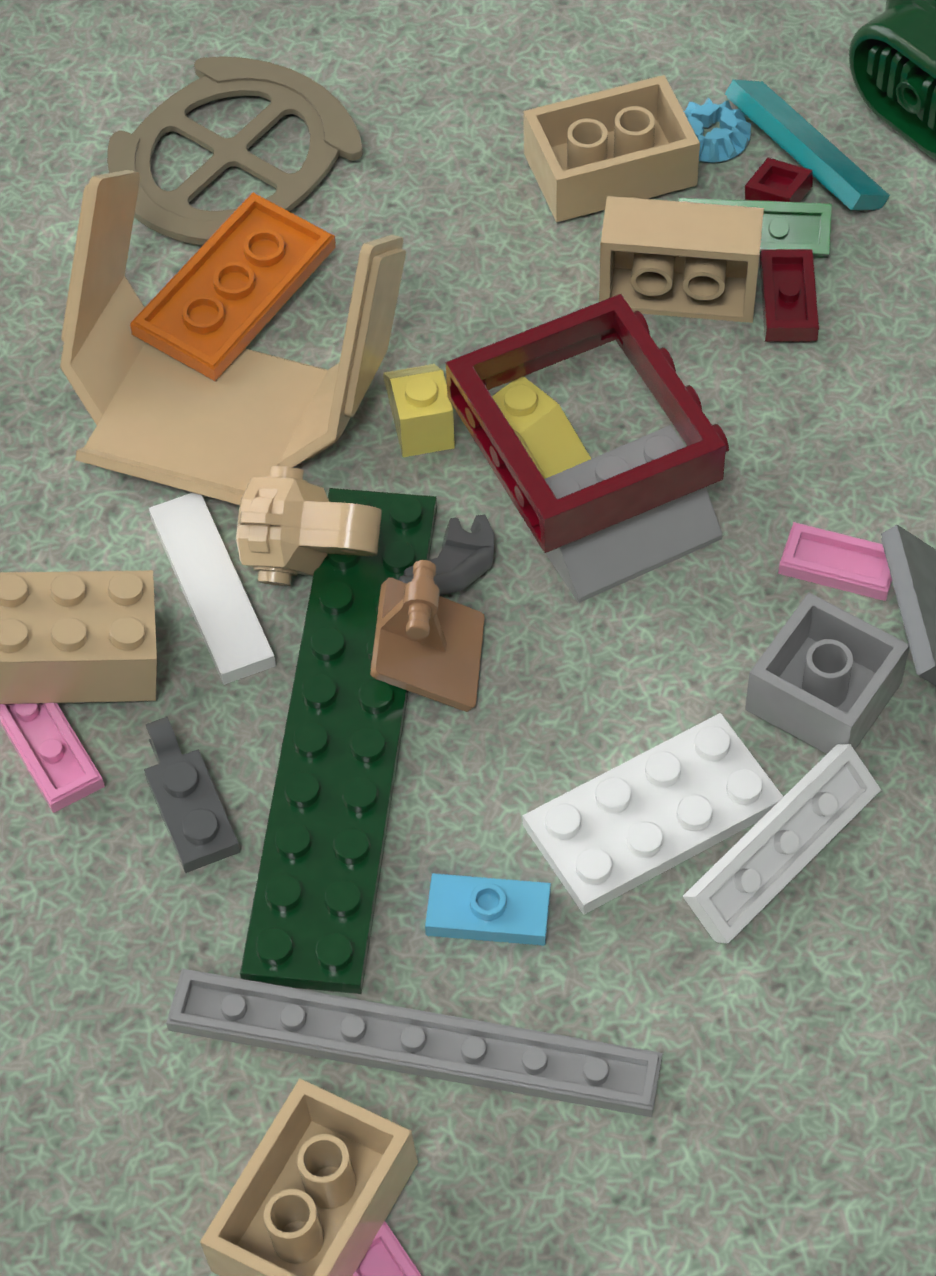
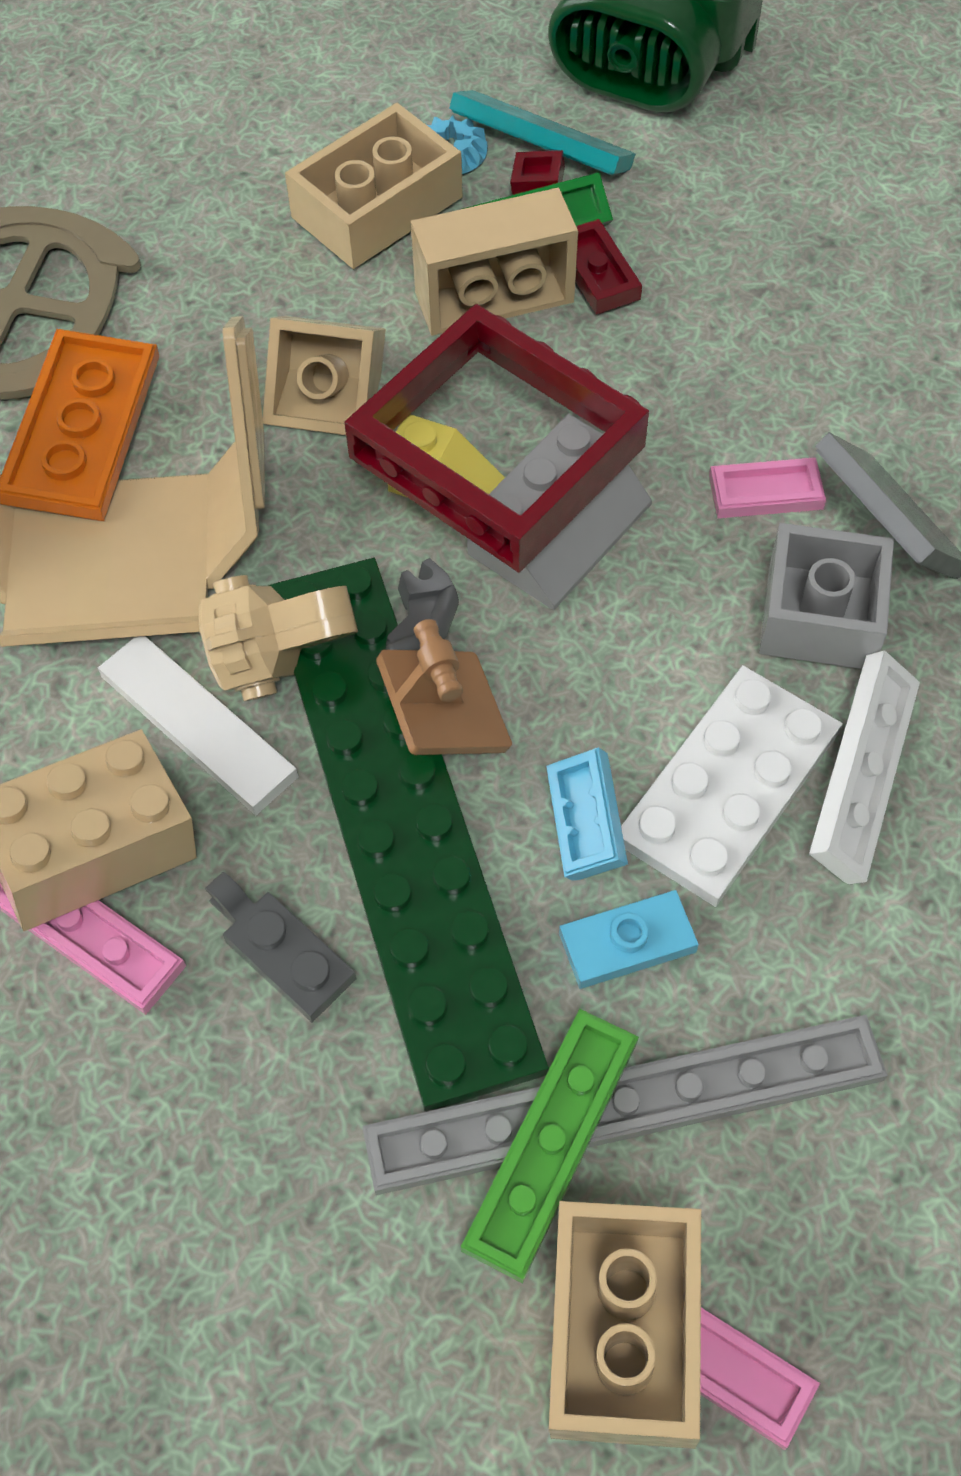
camera: 25 degrees left, 5 degrees up
light yellow slope [383,364,455,457] -> none
none -> tan slope [263,316,386,435]
none -> bright green tile [461,1008,639,1284]
none -> medium azure plate [546,747,628,881]

